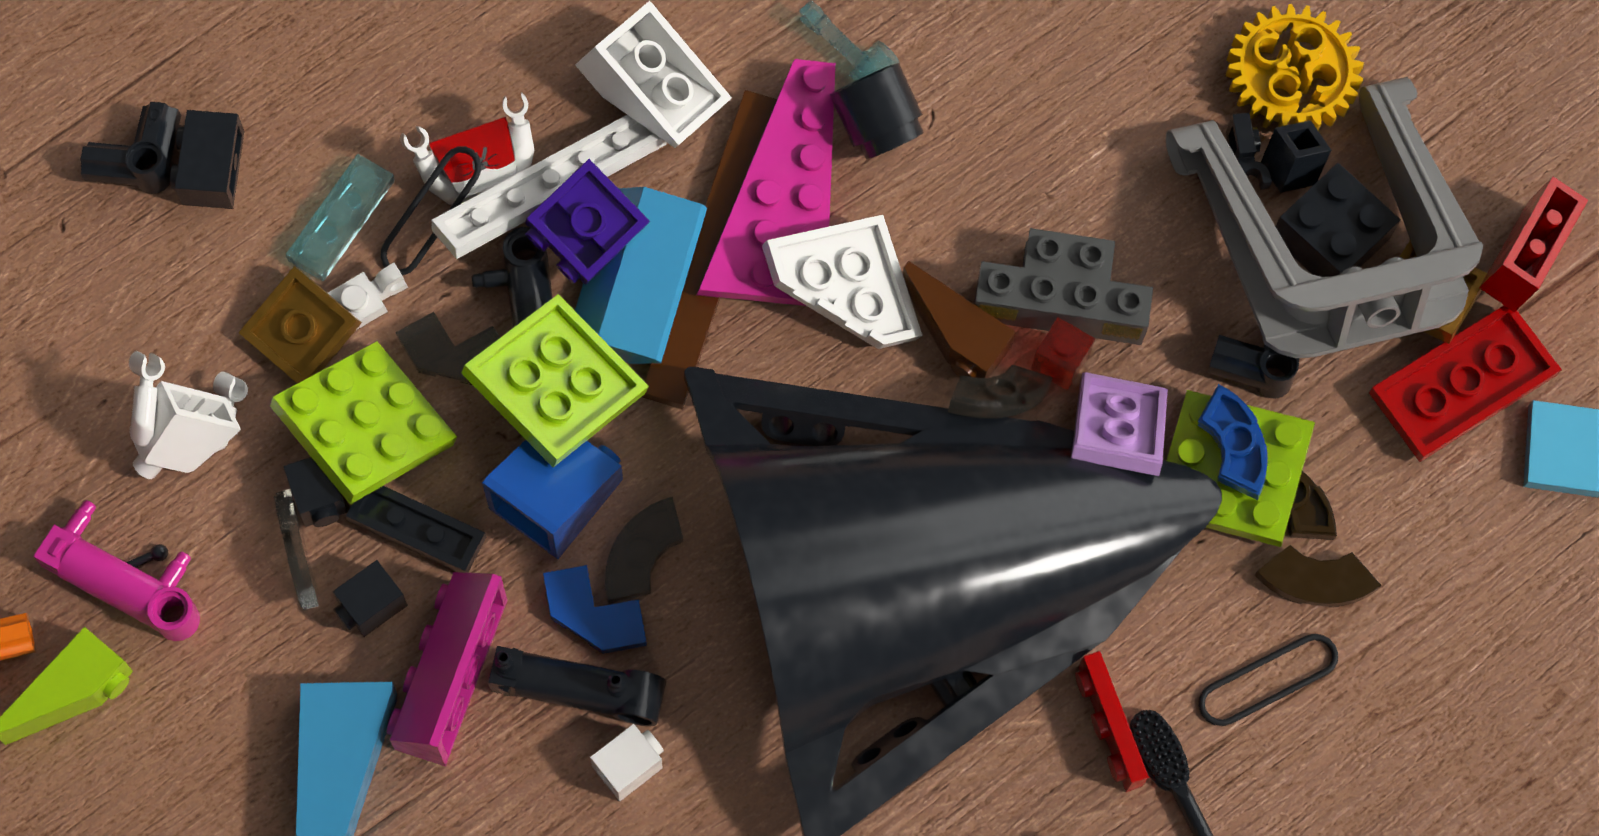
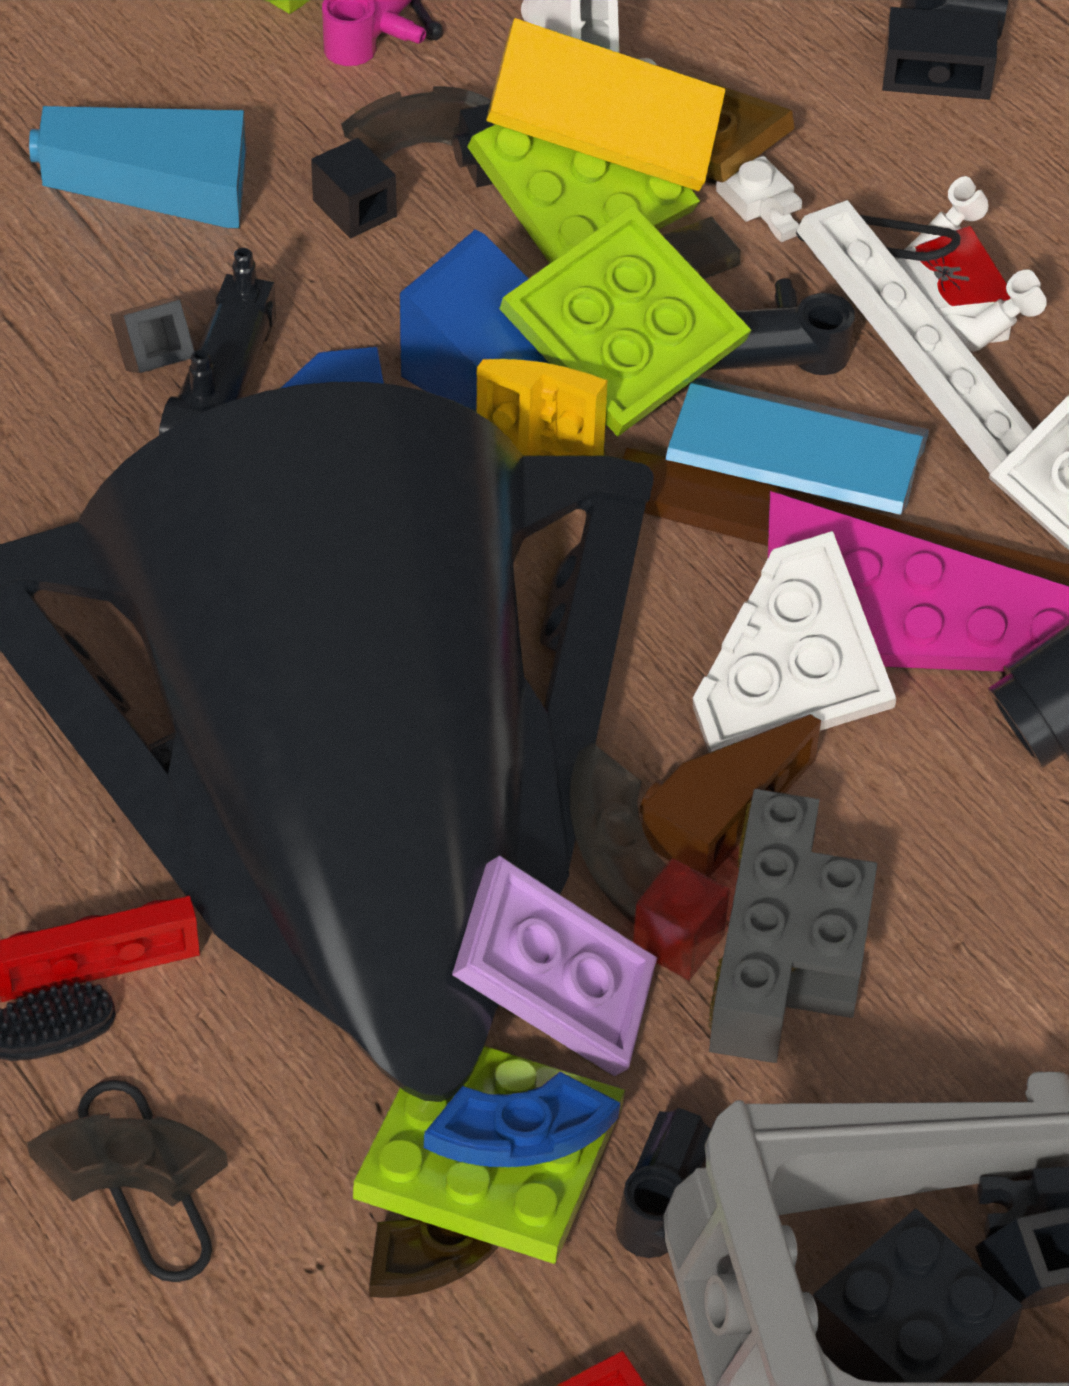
camera: 95 degrees right, 20 degrees down
clear light blue plate [286,154,395,282] -> none
black plate [346,486,487,573] -> none
dark pink slope [387,572,508,767] -> none
dark purple plate [525,159,650,285] -> none
white brick [590,724,664,802] -> none
dark brown tile [1255,545,1382,608] -> none
none -> clear smoke tile [27,1113,228,1207]
none -> black brick [110,299,194,373]
none -> yellow slope [476,359,608,456]
none -> yellow tile [486,18,725,191]

